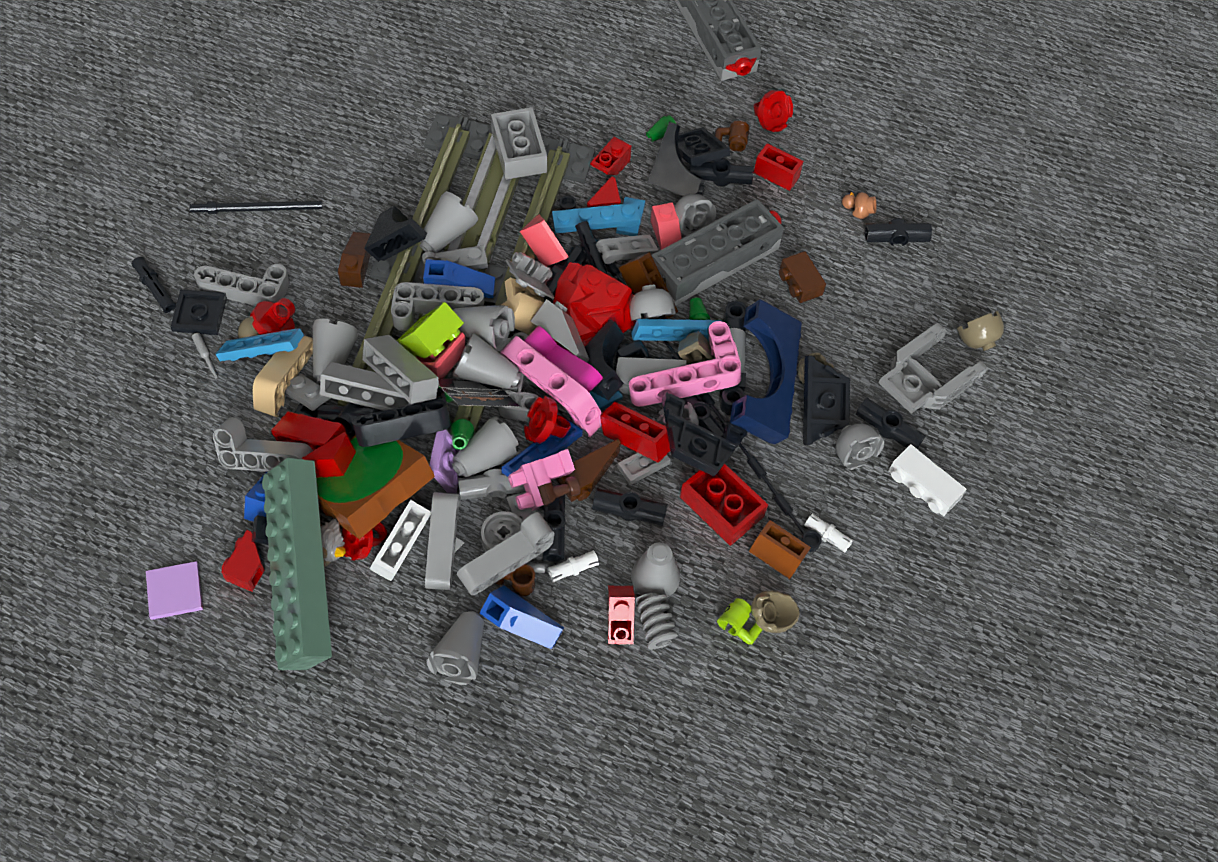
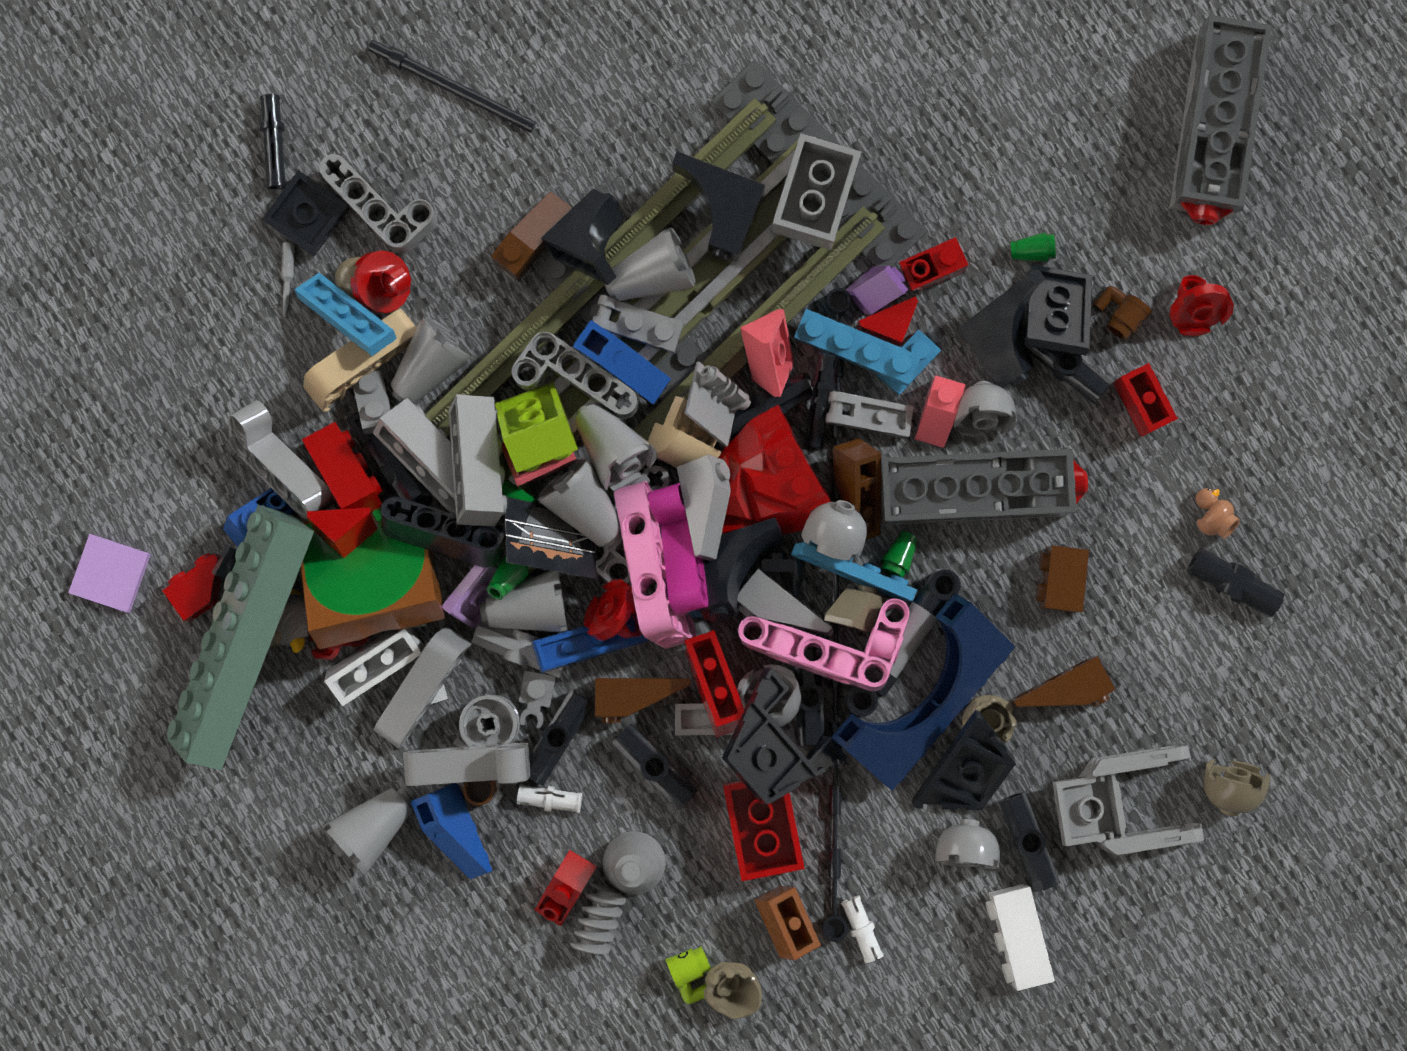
camera: 35 degrees right, 25 degrees up
bright pink hips [508,449,581,511] -> none
none -> black arch [672,151,765,263]
none -> medium lavender slope [845,265,908,314]
none -> reddish brown slope [1009,656,1116,707]

